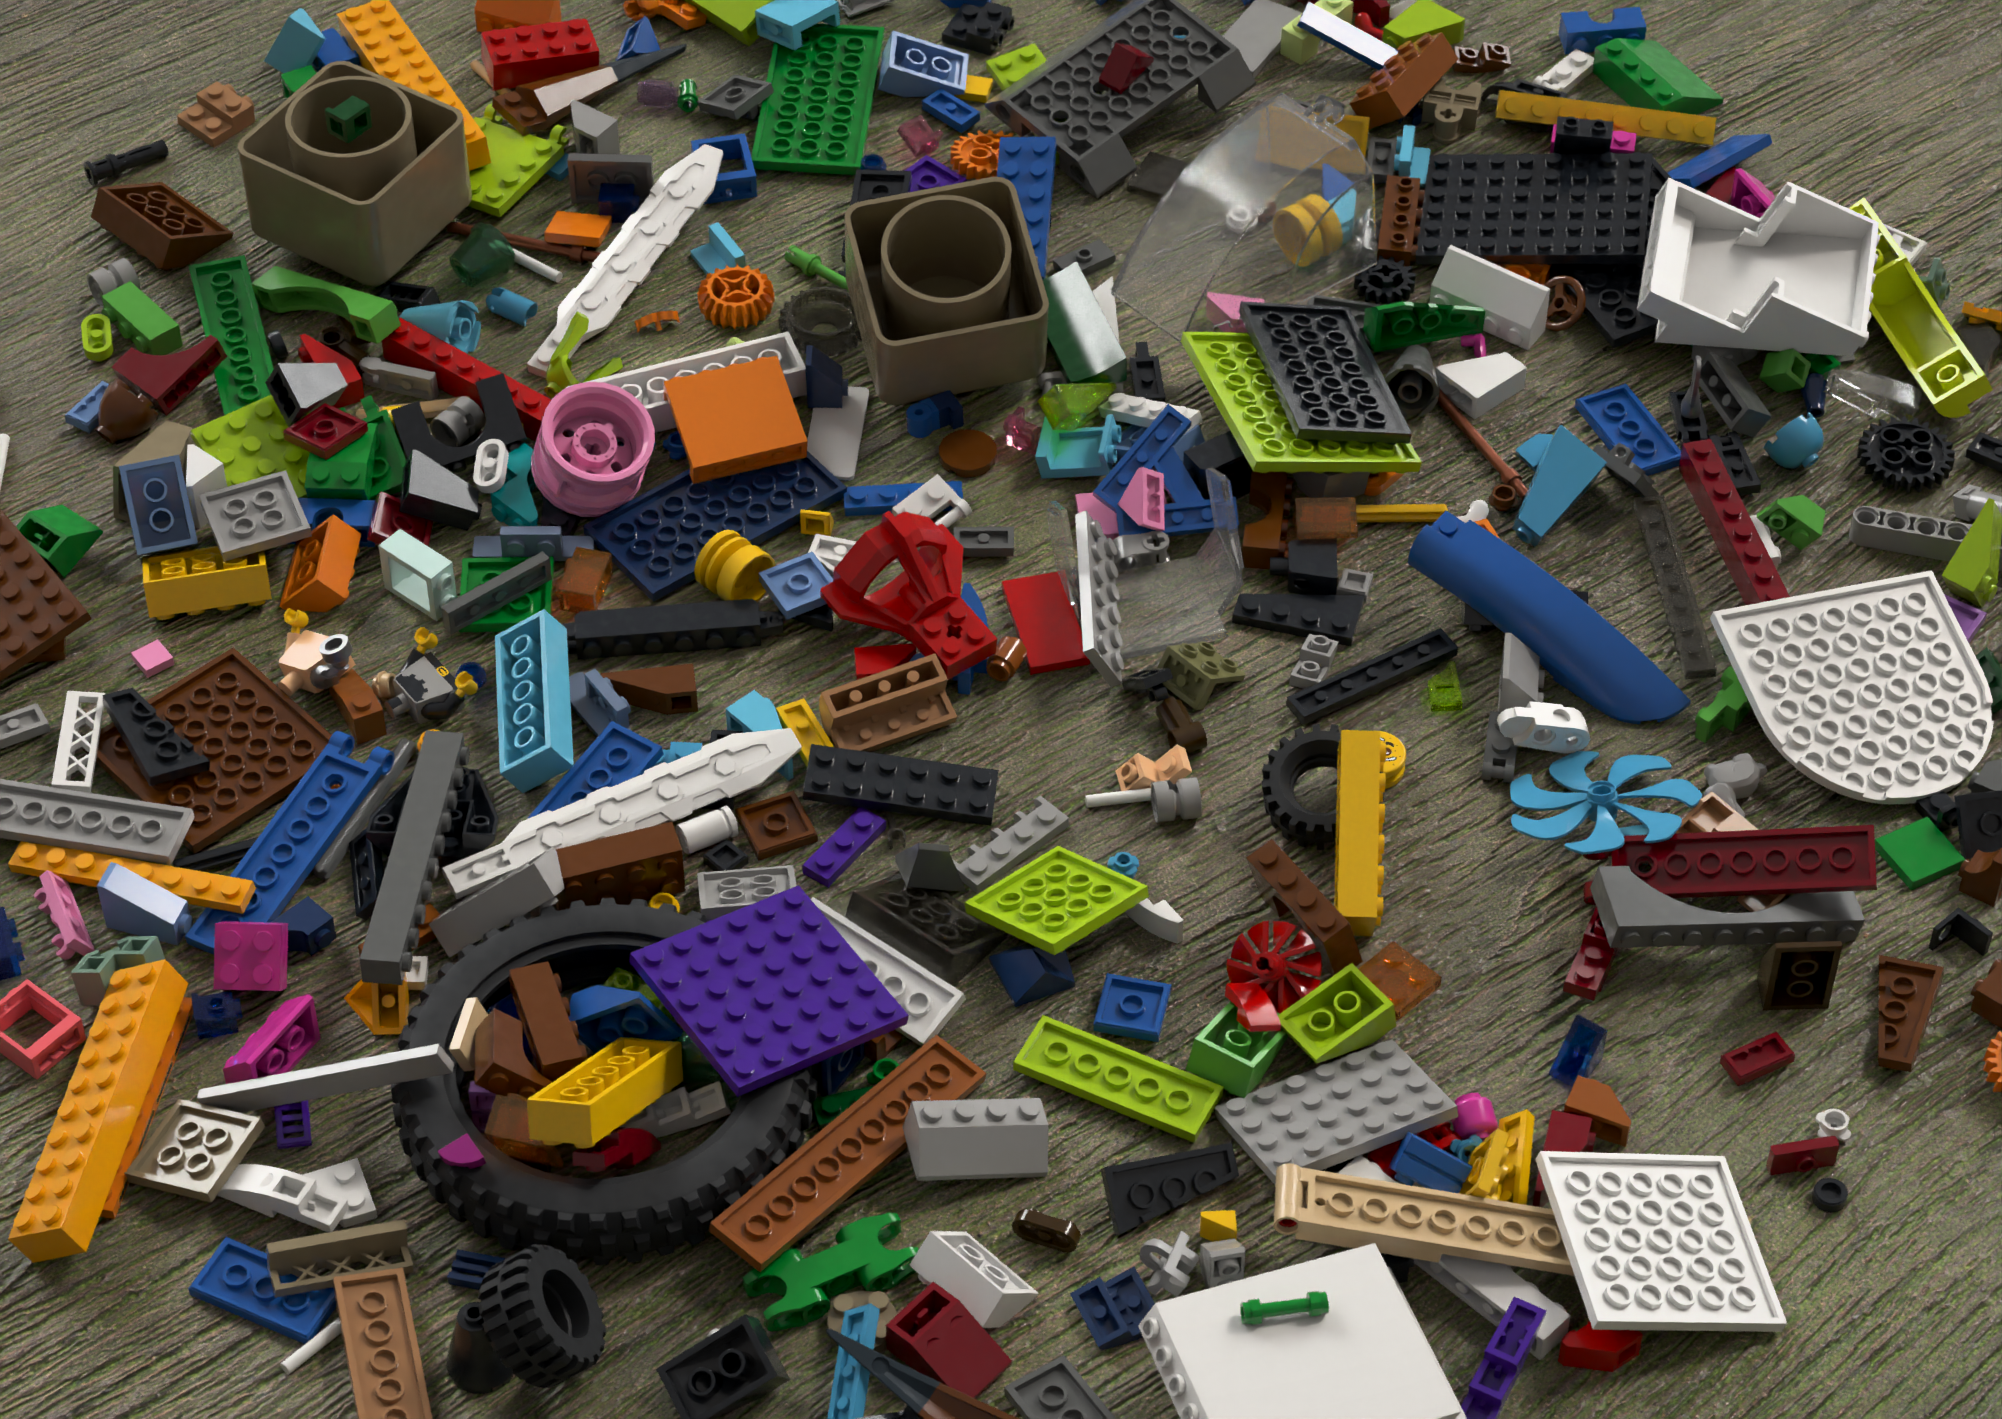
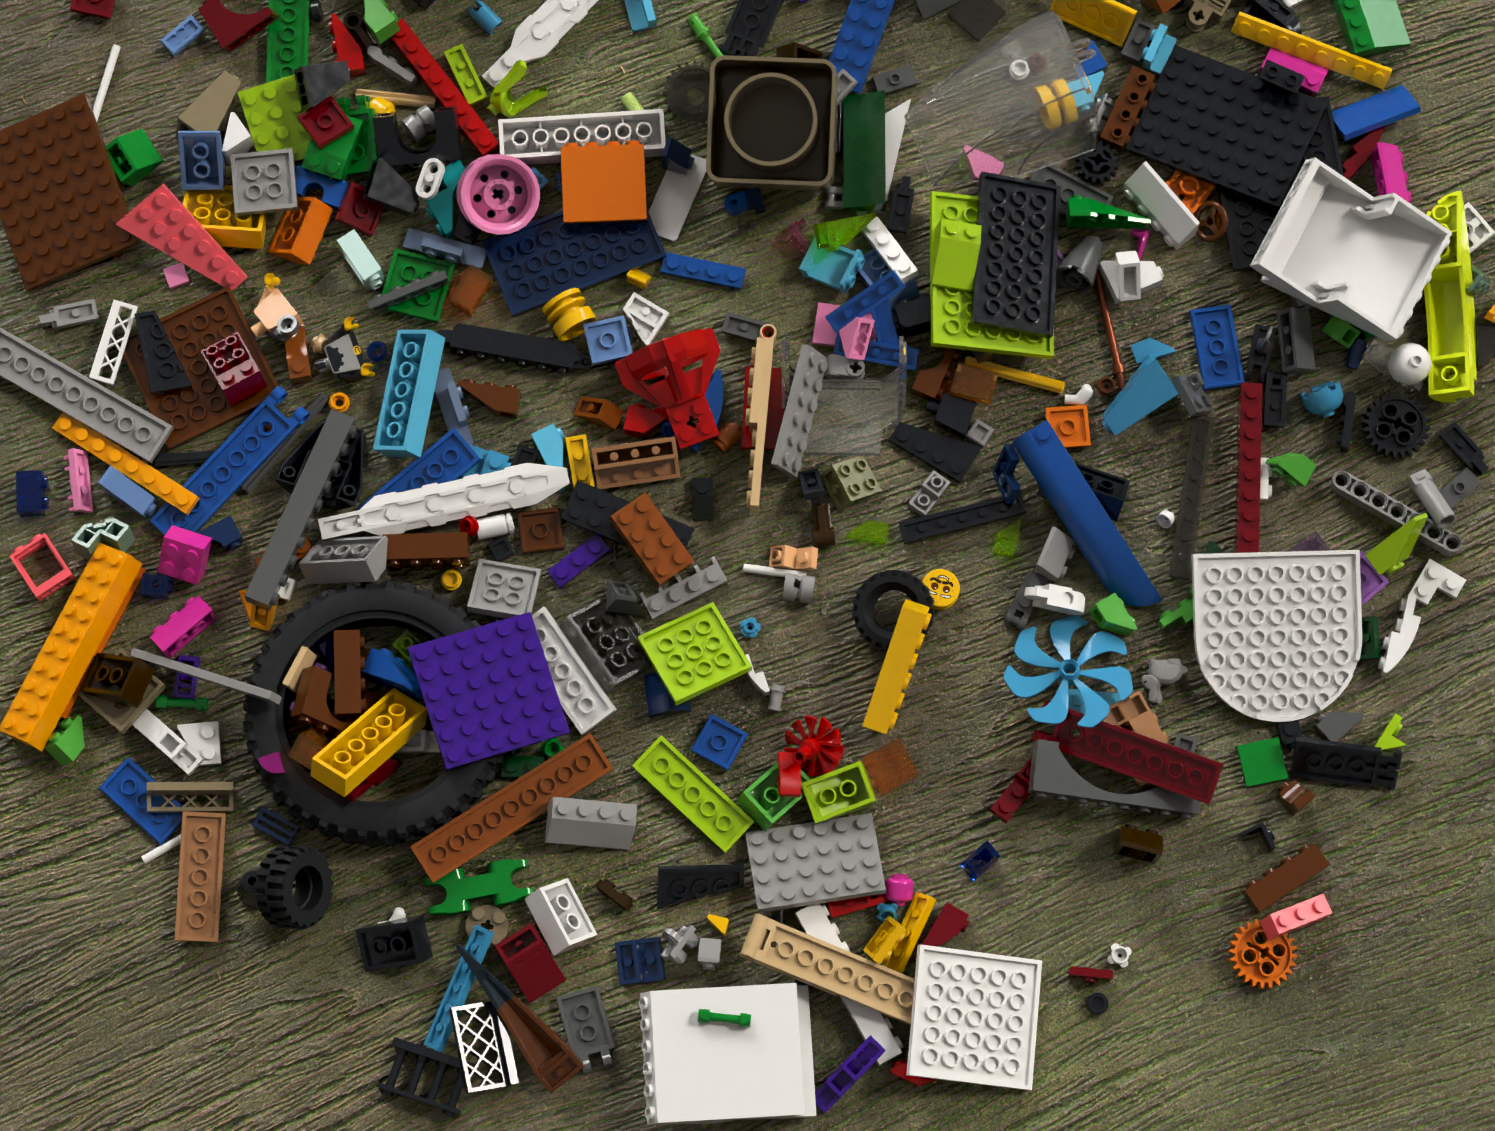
camera: 15 degrees right, 30 degrees up
reddish brown piece [95,378,159,445] -> none
black plate [349,828,384,920] -> none
medium azure cone [399,300,481,353] -> none
orange piece [635,310,680,333] -> none
orange gear [697,264,775,330] -> none
white plate [892,474,972,528] -> none
reddish brown tile [939,429,997,477] -> none
reddish brown arch [1246,839,1363,976] -> none
blue brick [1389,1131,1472,1194] -> none
dark orange slope [1564,1075,1631,1147] -> none
dark red plate [1720,1031,1795,1086] -> none
reddish brown wing [1878,955,1944,1072] -> none
none -> bright green slope [45,714,85,766]
none -> dark brown slope [80,653,155,708]
none -> coral wing [116,183,248,291]
none -> green bar [156,695,209,711]
none -> dark red slope [201,331,268,406]
none -> lime plate [444,44,488,106]
none -> red plate [459,515,479,537]
none -> dark orange slope [573,396,624,430]
none -> dark orange brick [609,492,694,589]
none -> black slope [691,478,714,521]
none -> tan hinge [745,324,777,515]
none -> light grey pin [767,684,786,712]
none -> clear neon green tile [847,520,889,545]
none -> lime slope [931,218,982,292]
none -> dark blue plate [992,444,1020,504]
none -> bright green slope [1088,593,1137,637]
none -> white slope [1115,251,1141,301]
none -> white hinge [1156,510,1175,528]
none -> black hinge [1337,391,1356,453]
none -> white cylinder [1388,343,1432,386]

